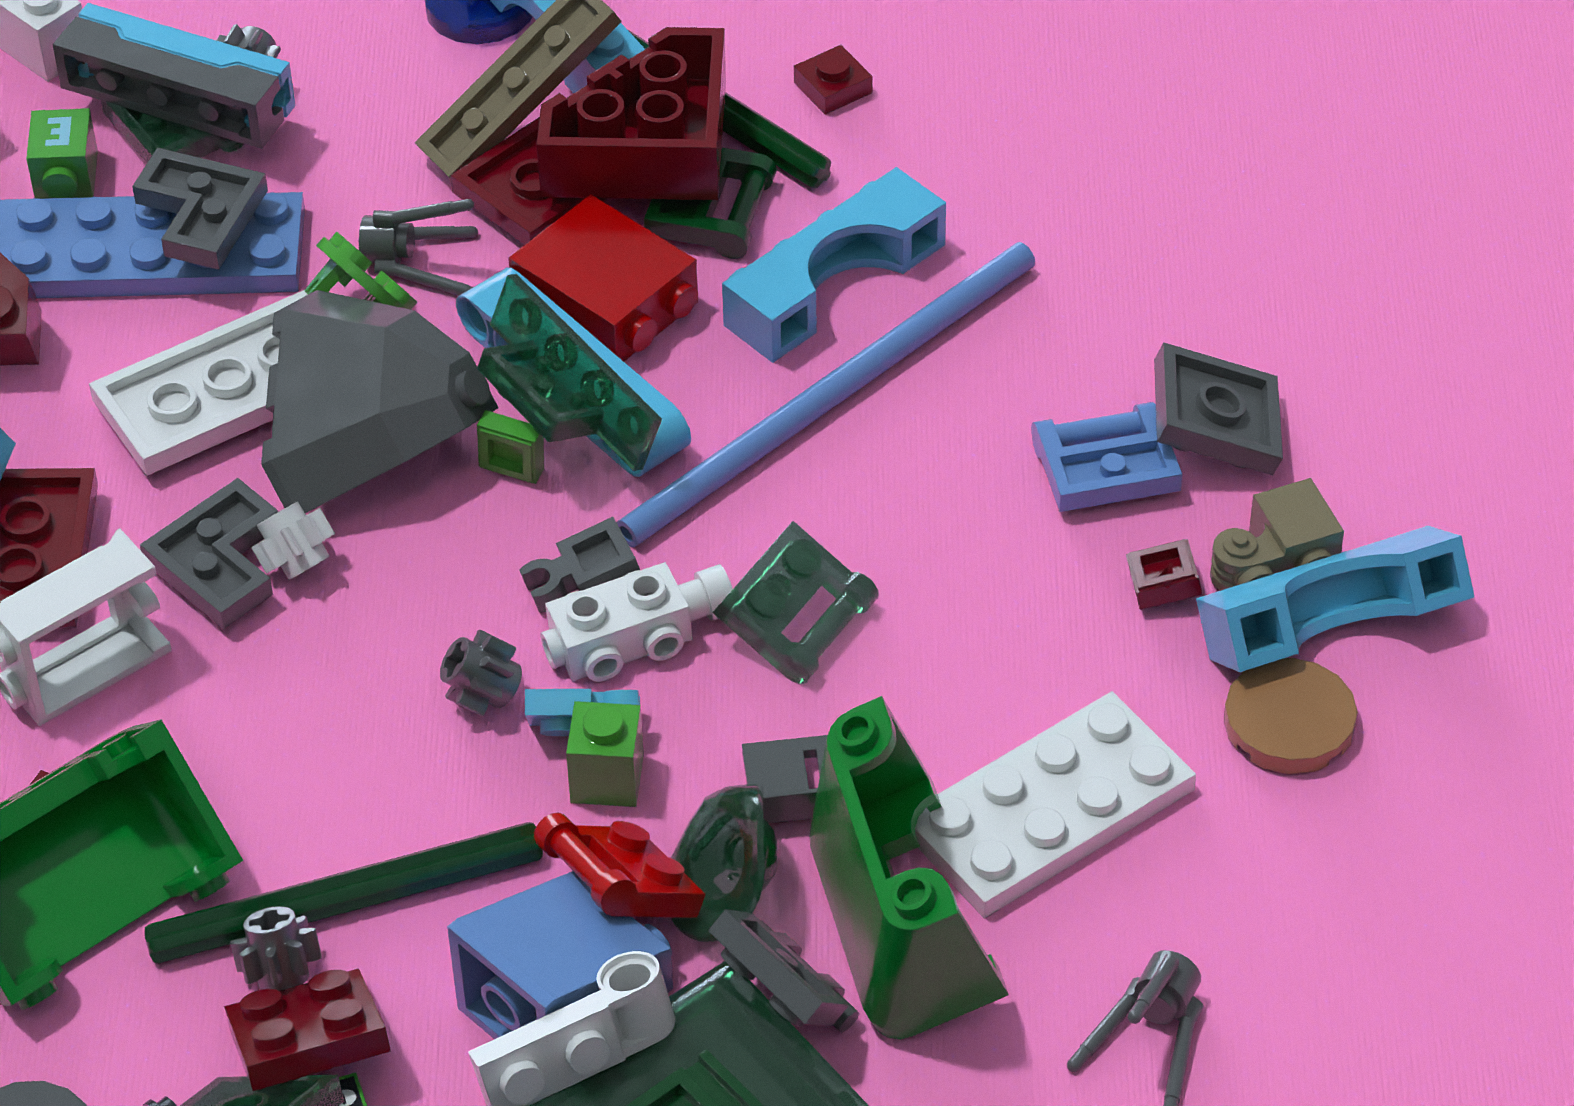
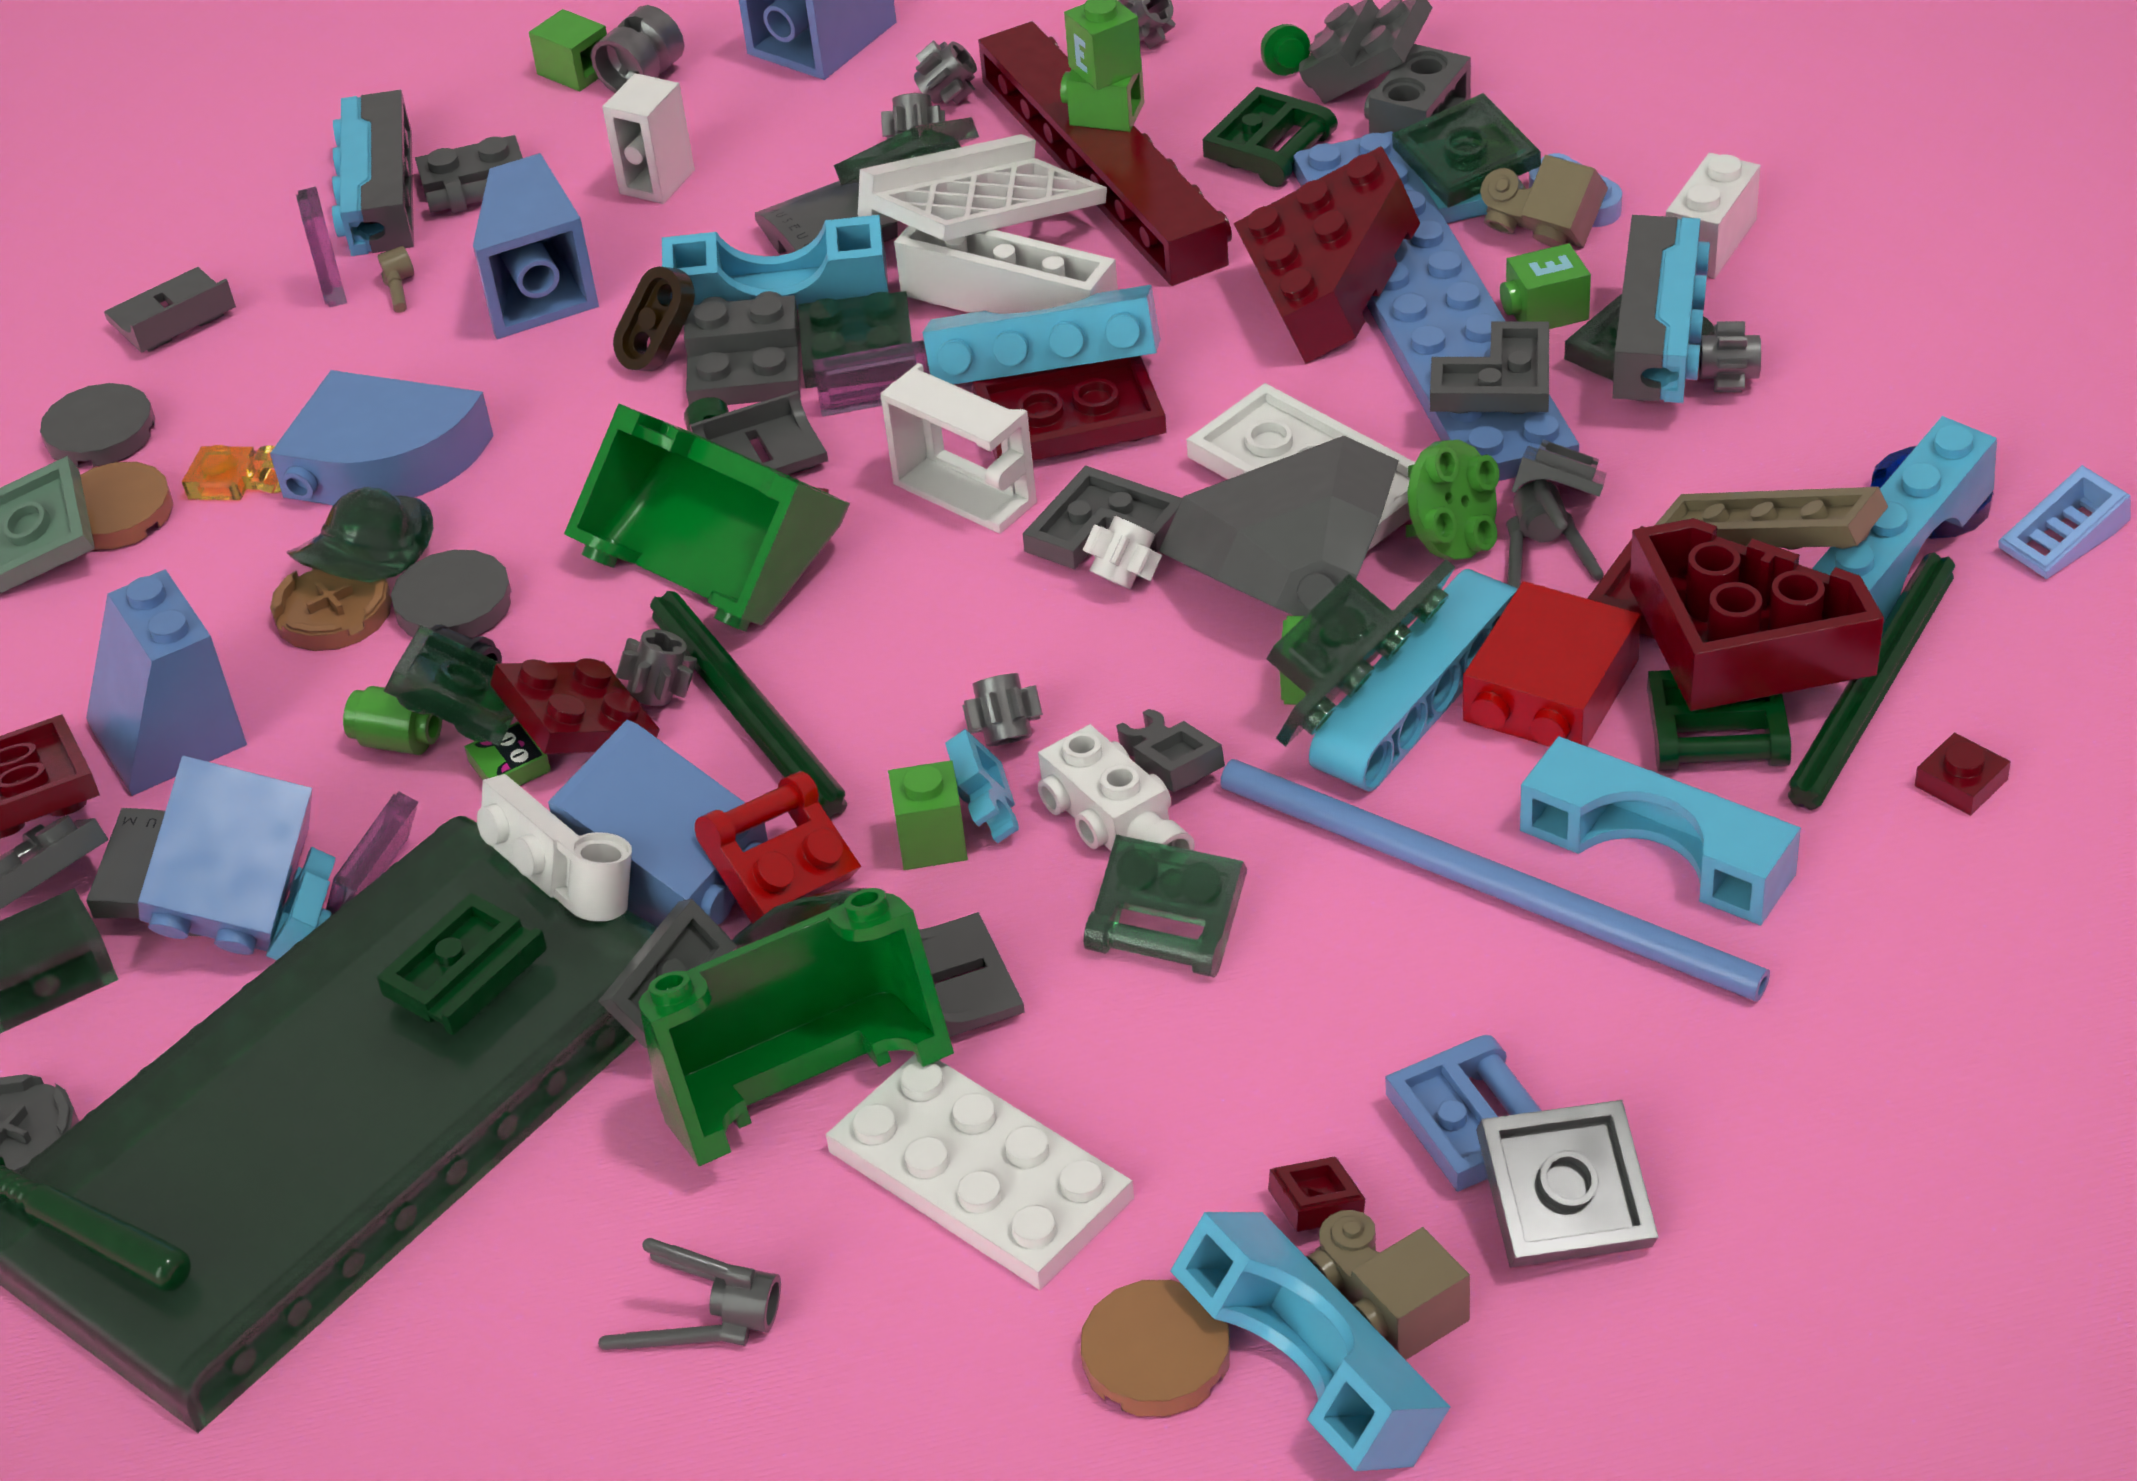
camera: 80 degrees right, 5 degrees down
none -> dark grey piece [1512,439,1607,497]

